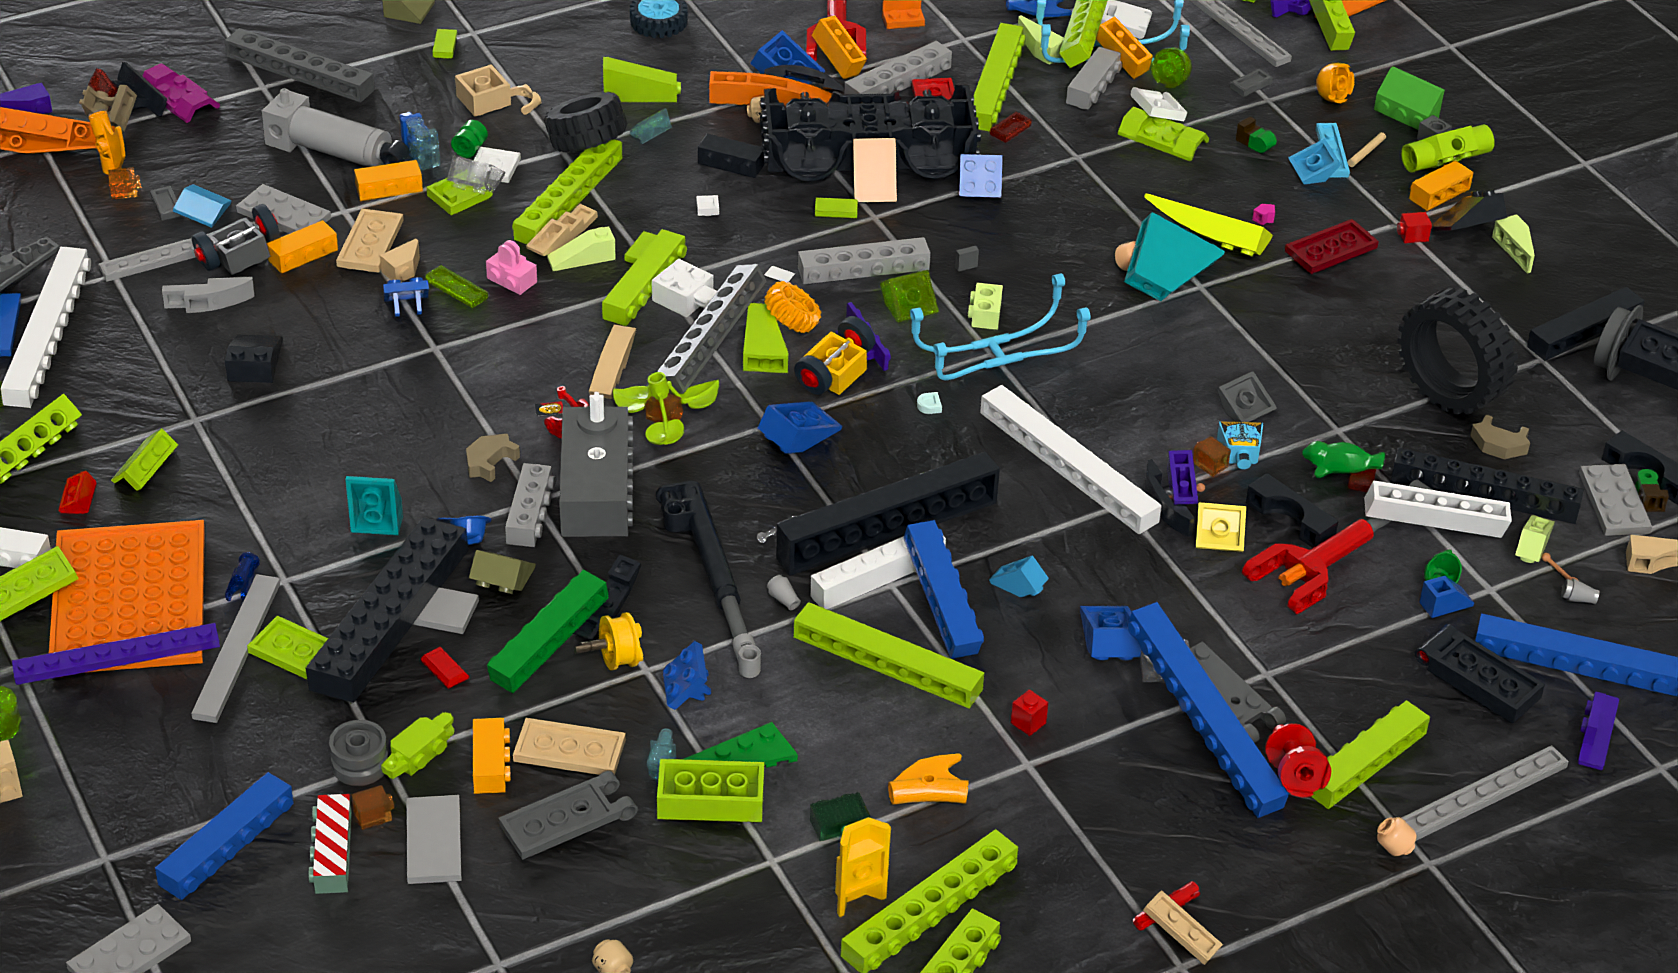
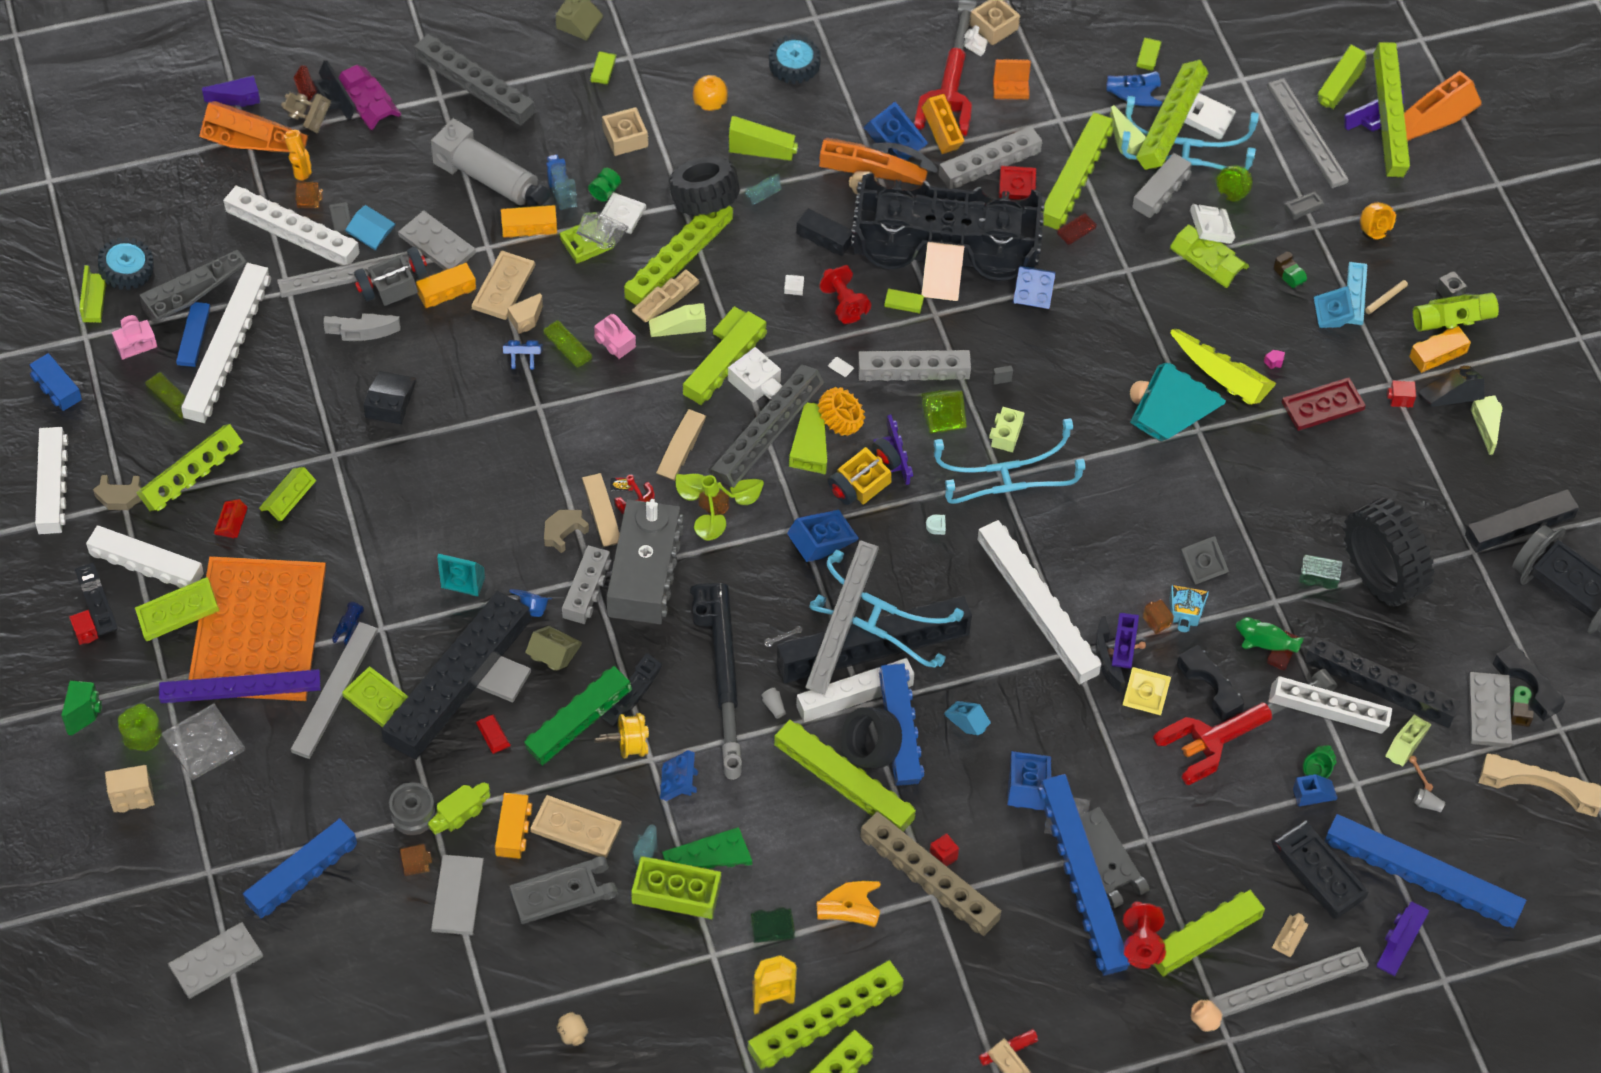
camera: 10 degrees right, 15 degrees up
brick [309,794,352,894] -> none
tan cap [510,84,541,115] -> none
light orange brick [1096,16,1153,79] -> none
bright green slope [1374,66,1444,130] -> none
dark tan piece [1471,415,1530,459] -> none
none -> clear plate [161,704,245,781]
none -> white brick [224,186,359,266]
none -> tan slope [582,473,620,548]
none -> light orange cylinder [693,75,728,111]
none -> light grey tile [806,540,879,695]
none -> medium azure bar [809,549,964,668]
none -> red piece [819,265,872,324]
none -> black tyre [841,707,902,768]
none -> dark tan brick [861,811,1001,936]
none -> tan hinge [1272,913,1309,957]
none -> clear green brick [1299,554,1342,589]

